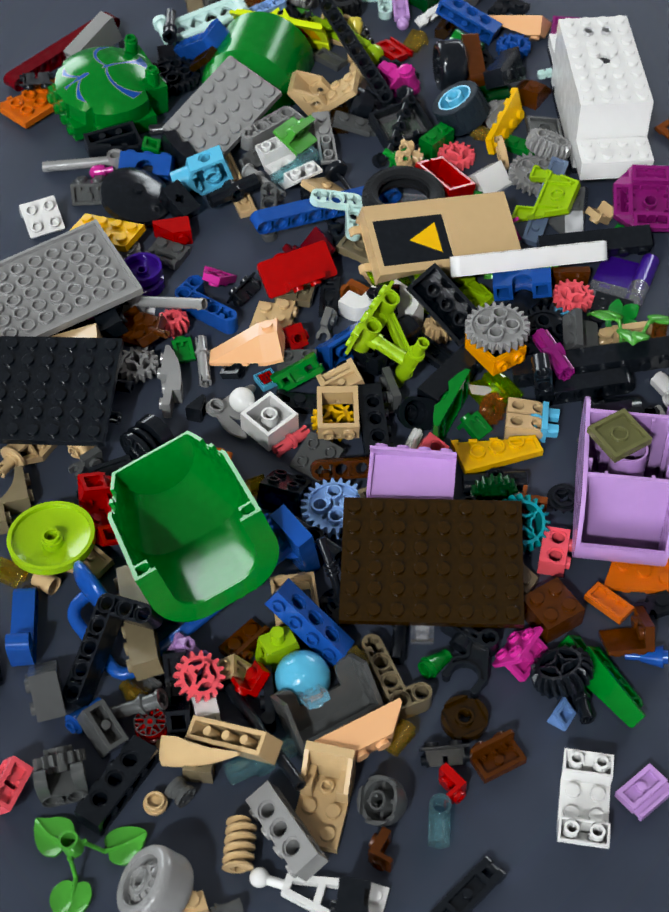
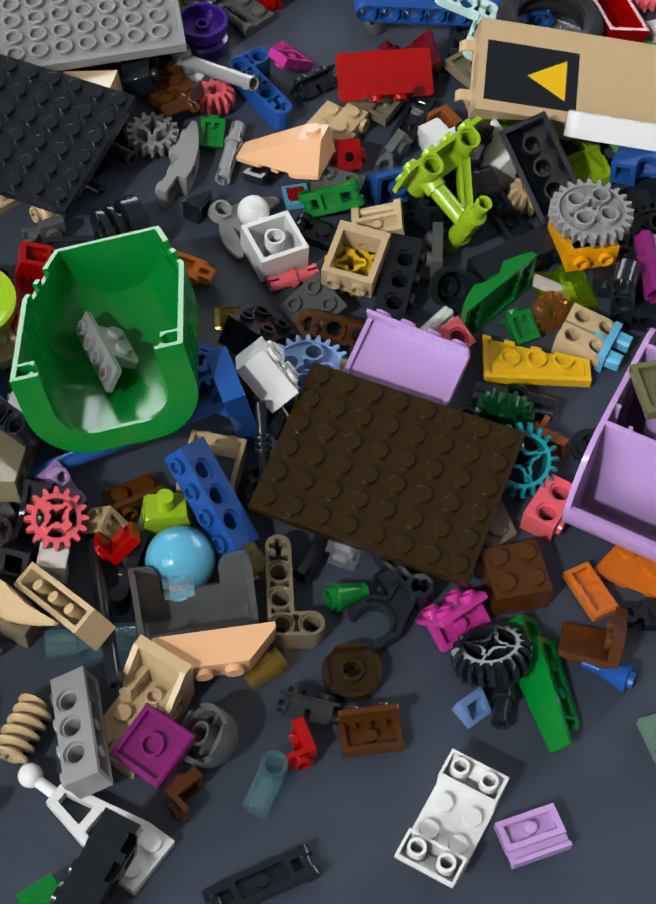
camera: 15 degrees right, 5 degrees up
none -> light grey bracket [76,311,139,393]
none -> magenta plate [109,702,198,791]
none -> white brick [236,336,299,413]

